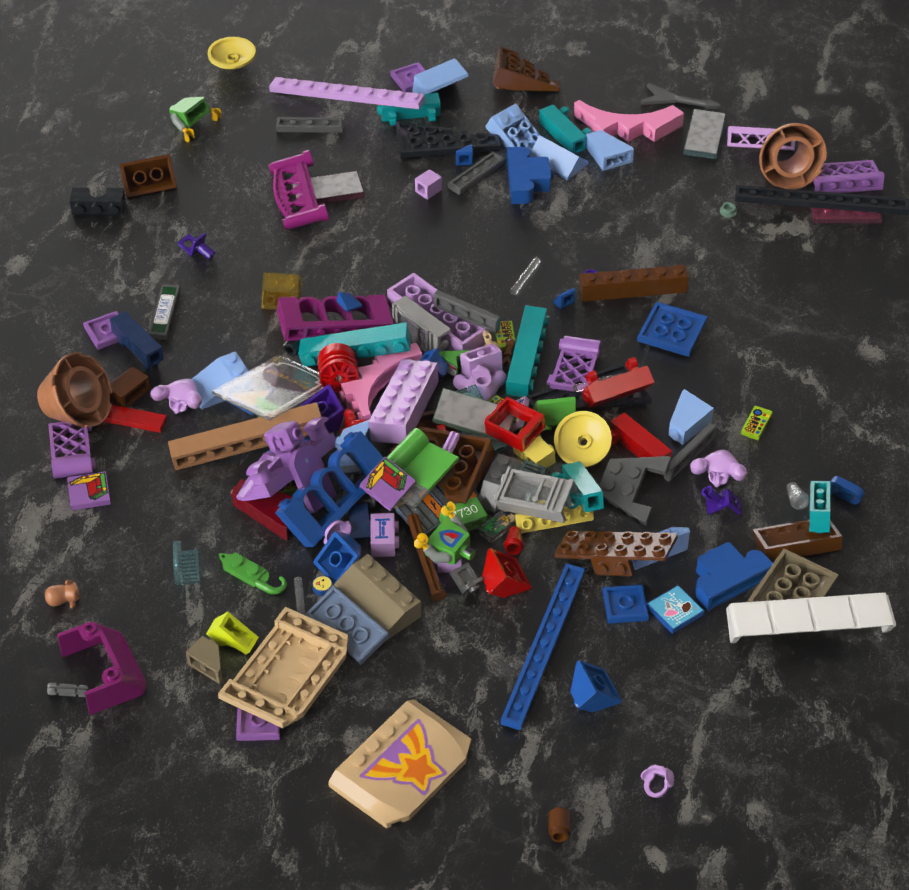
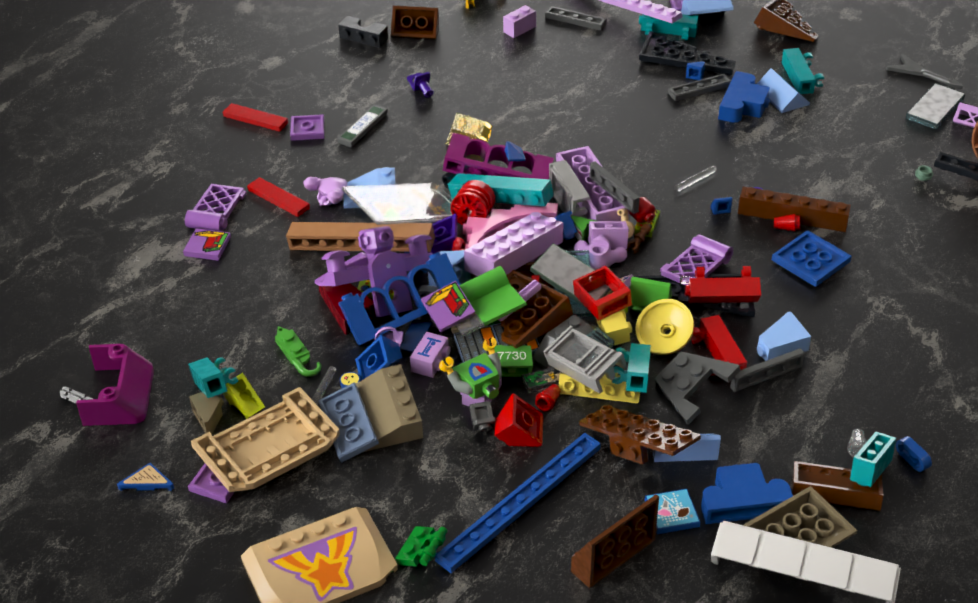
camera: 25 degrees right, 5 degrees down
nougat cone [37,352,112,428] -> none
nougat animal [45,580,80,608] -> none
dark blue brick [110,311,164,372] -> none
reddish brown brick [110,367,151,407] -> none
clear light blue panel [173,541,200,585] -> none
magenta piece [268,150,329,230] -> none
flat silver tile [291,171,364,207] -> none
reddish brown axle [407,513,446,601] -> none
lavender brick [415,169,442,200] -> none
light blue slope [485,104,539,152] -> none
teal brick [506,305,549,397] -> none
blue slope [571,660,622,712] -> none
bright pink arch [574,100,684,142] -> none
light blue slope [586,130,634,171] -> none
blue tile [602,584,649,624] -> none
lavender head [690,450,747,487] -> none
dark purple bracket [701,485,742,515] -> none
lime tile [741,406,773,441] -> none
none -> tile [117,463,174,491]
none -> teal brick [188,357,239,398]
none -> red tile [223,103,288,132]
none -> green plate [395,526,448,567]
none -> lavender brick [503,5,536,38]
none -> reddish brown slope [571,494,659,588]
none -> red head [629,197,655,223]
none -> red cone [774,214,800,231]

